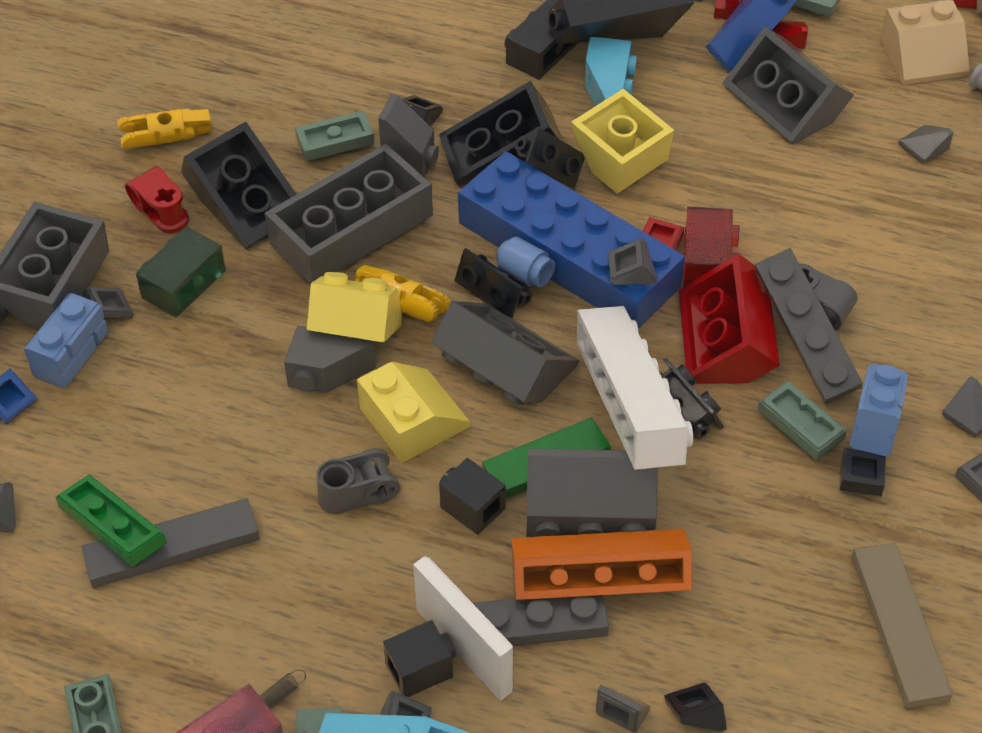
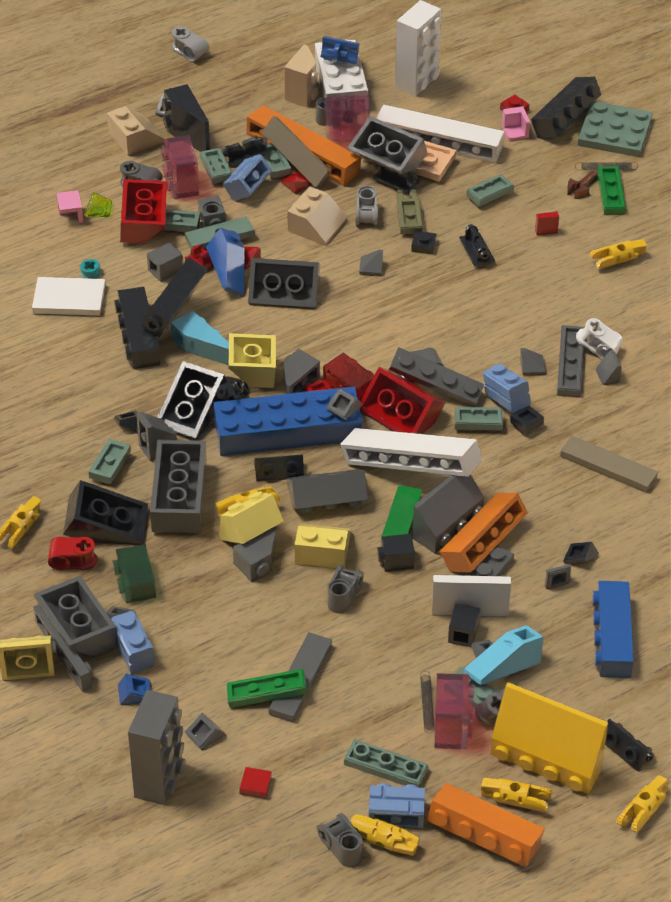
camera: 50 degrees left, 5 degrees down
medium blue brick [496,236,555,287] -> none
none -> dark grey slope [283,348,320,394]

